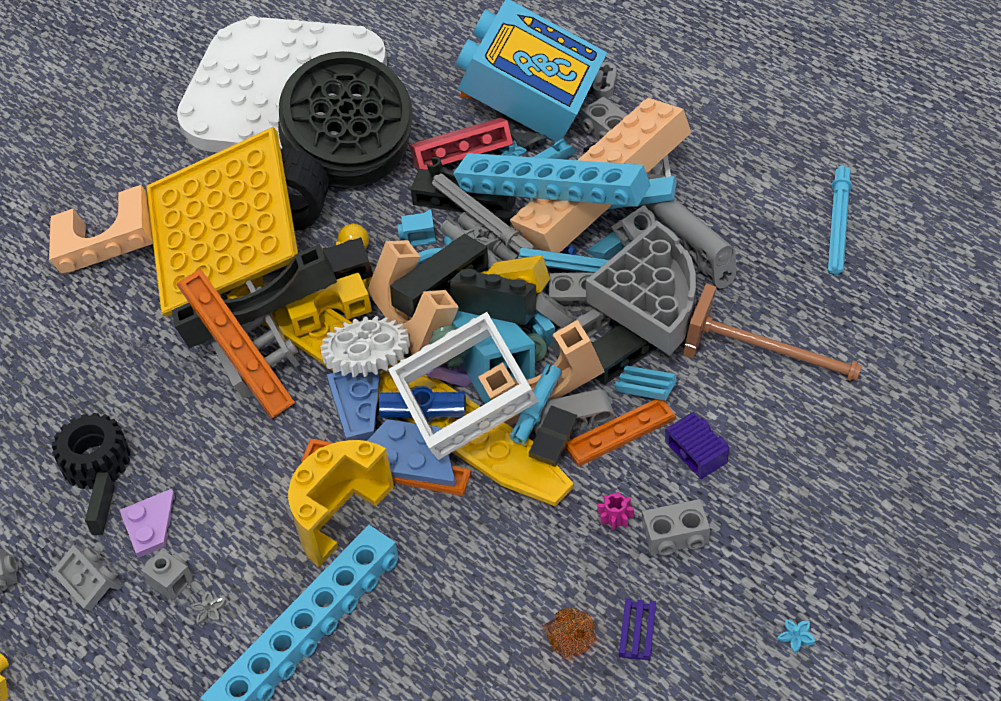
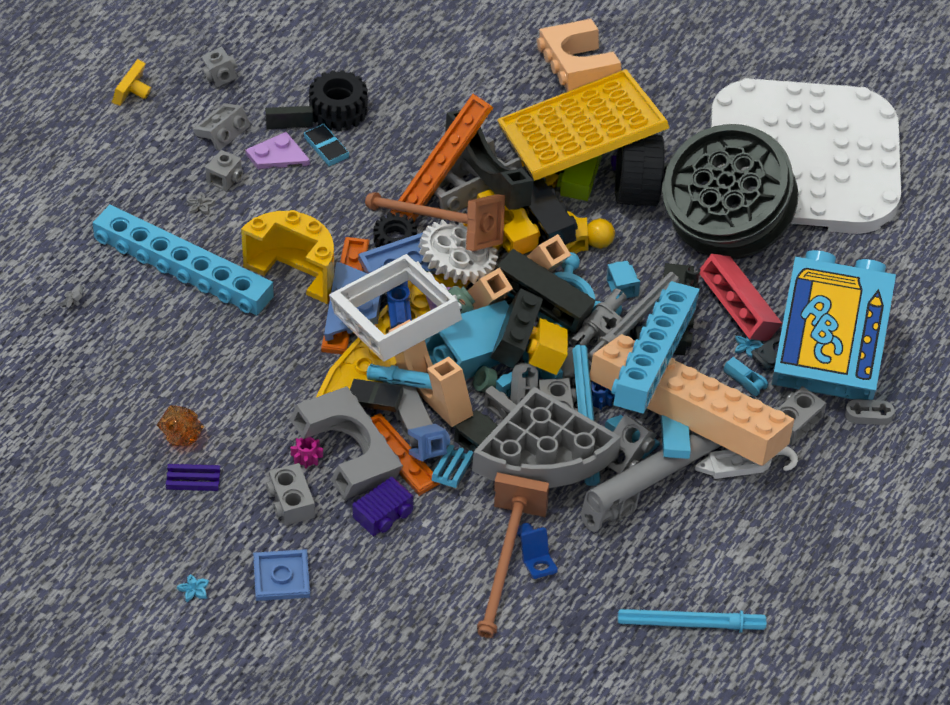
camera: 75 degrees right, 0 degrees up
none -> medium blue tile [253,549,310,601]
none -> light grey arch [290,386,403,500]
none -> black tile [304,124,349,166]
none -> nougat tile [365,192,505,251]
none -> black tyre [373,213,417,248]
none -> medium blue window [408,424,450,462]
none -> blue bracket [517,523,558,579]

